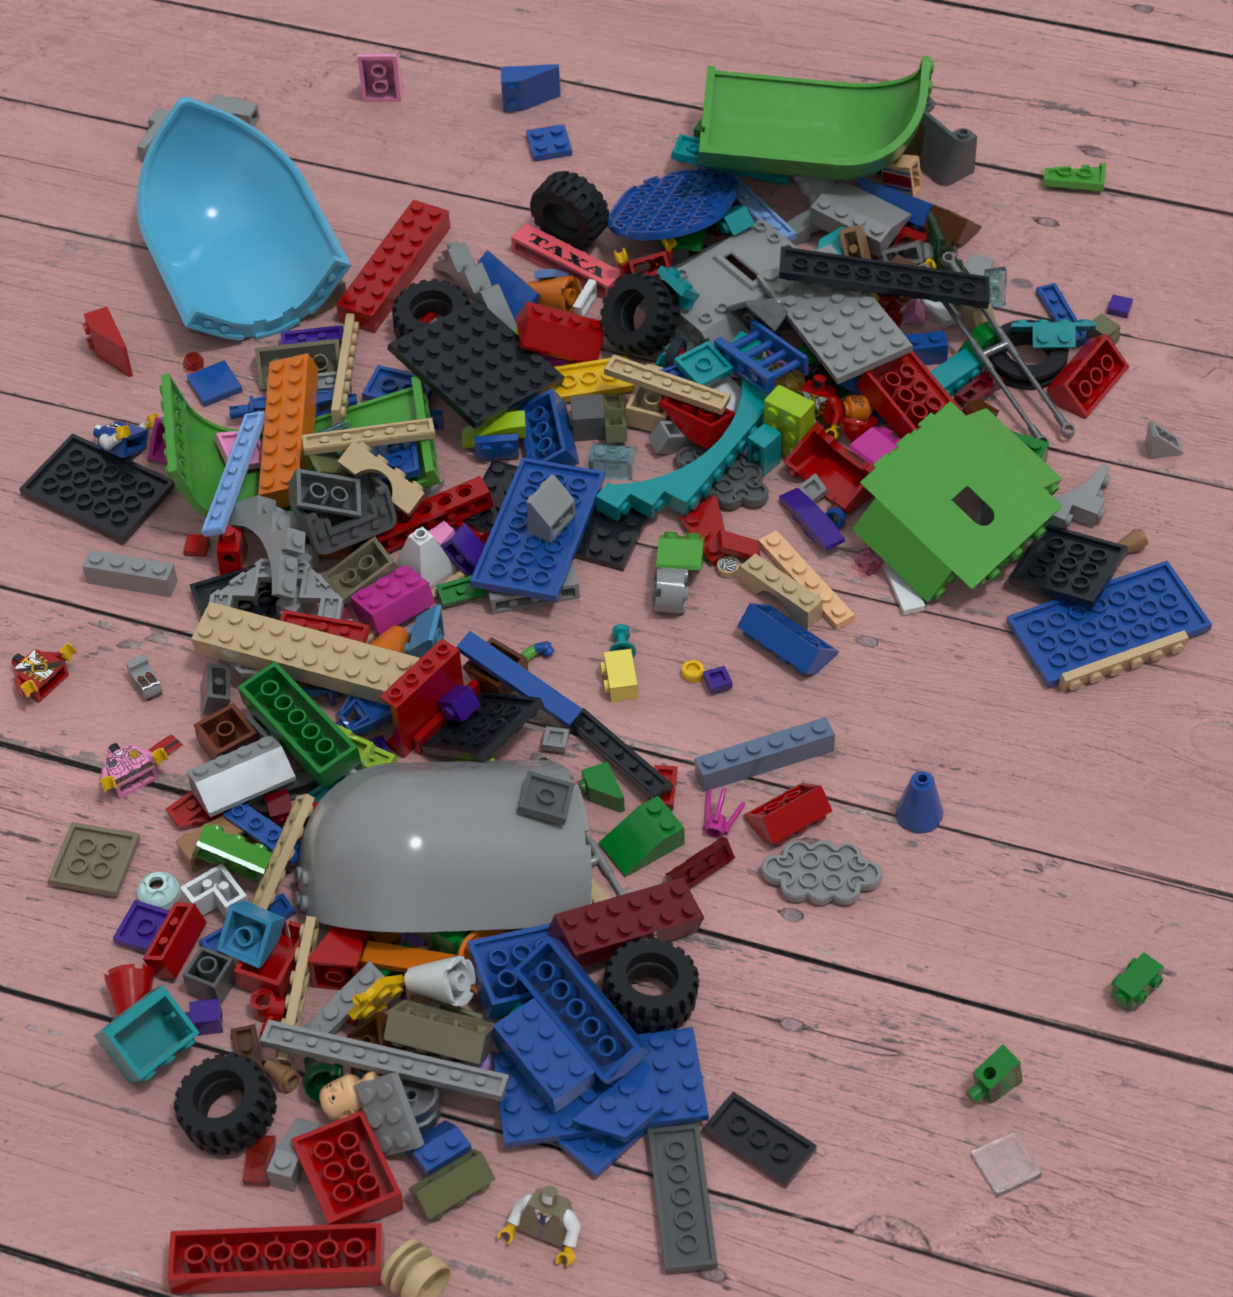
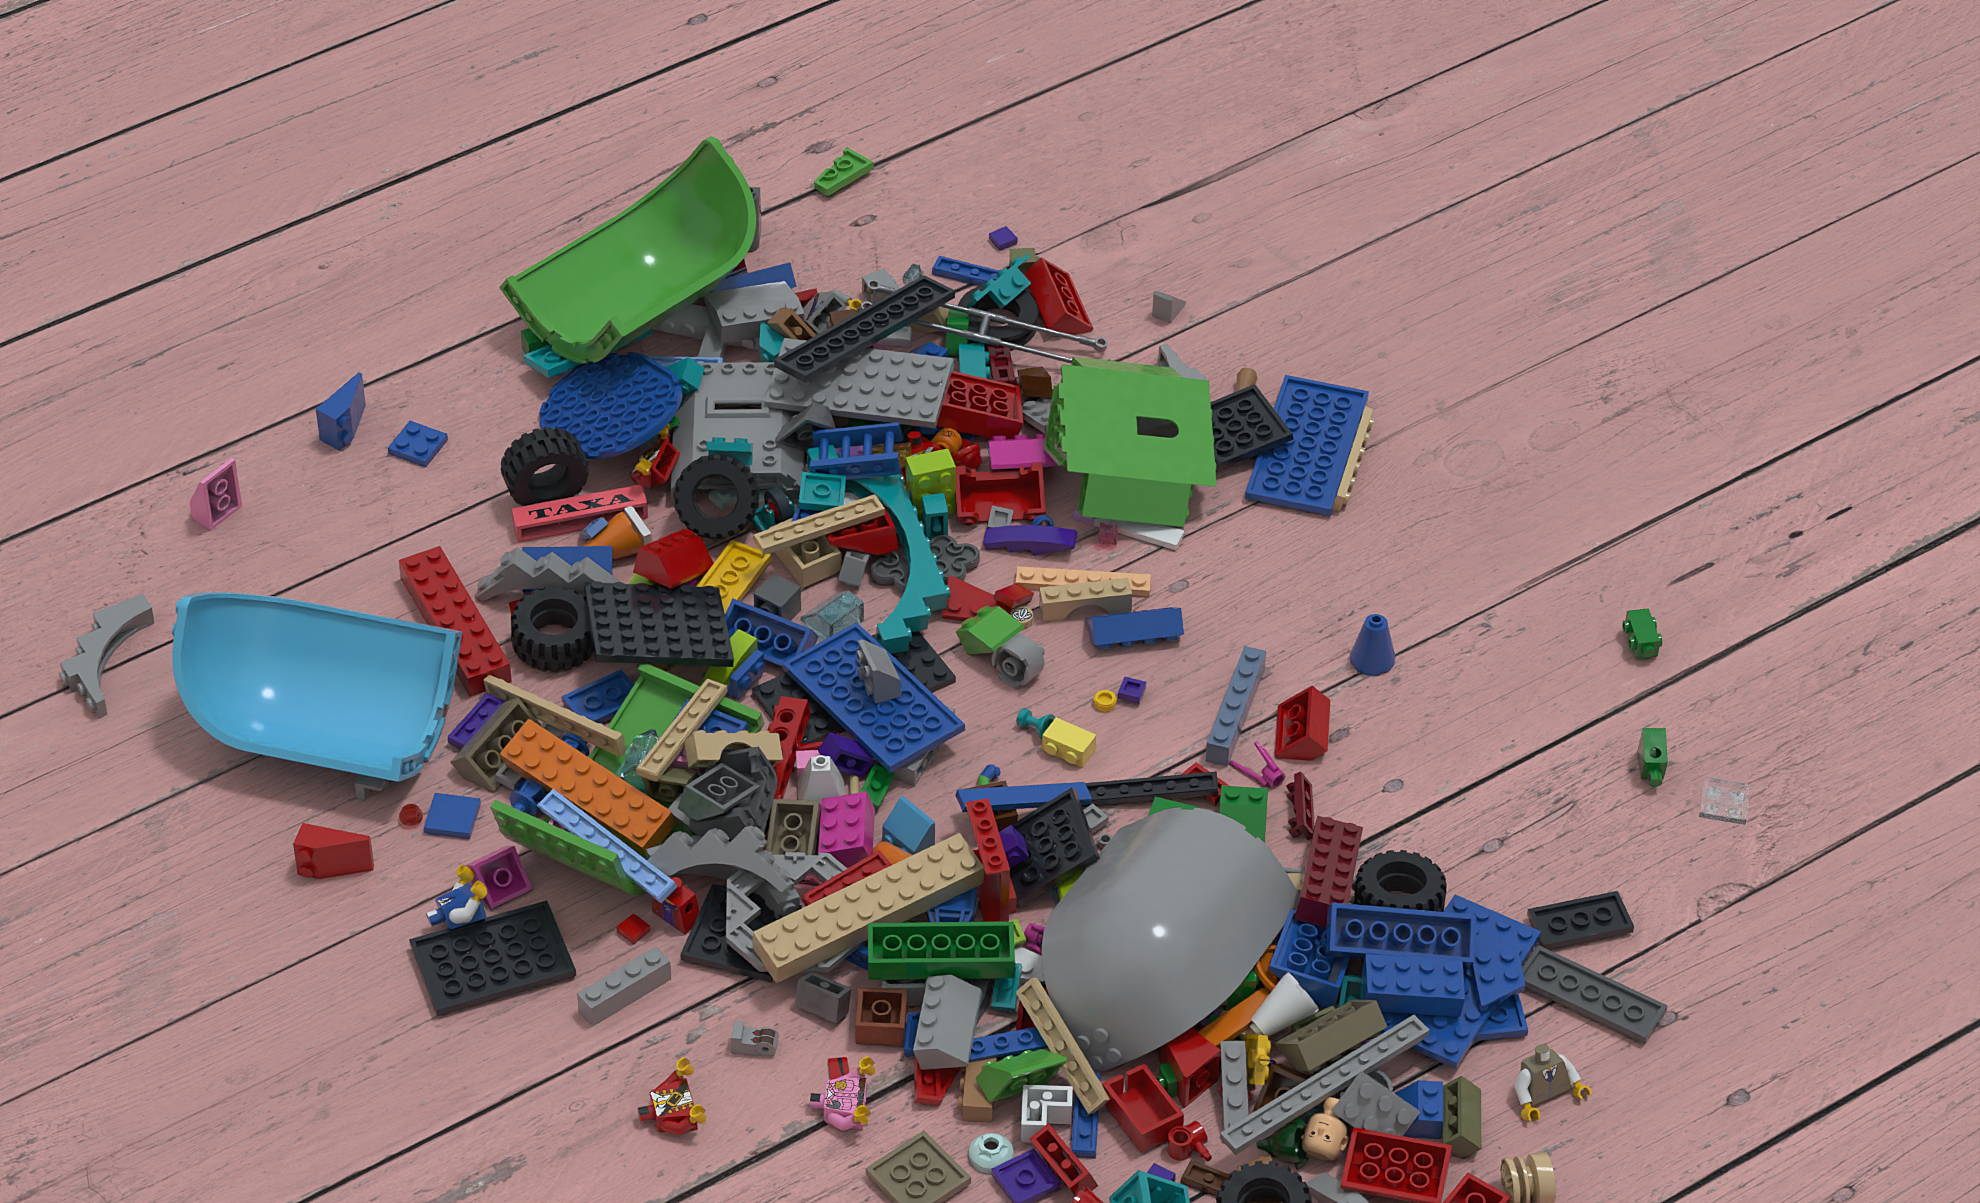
camera: 55 degrees left, 5 degrees down
dark grey head [183,946,236,1005] -> none
dark azure slope [217,900,285,968] -> none
dark red brick [265,789,292,829] -> none
tan plate [275,916,320,1067] -> none
dark grey plate [517,771,575,825] -> none
olive slope [603,394,628,443] -> none
light grey plate [761,840,882,905] -> none
reddish brown slope [923,205,982,247] -> none
slope [926,211,964,271] -> none

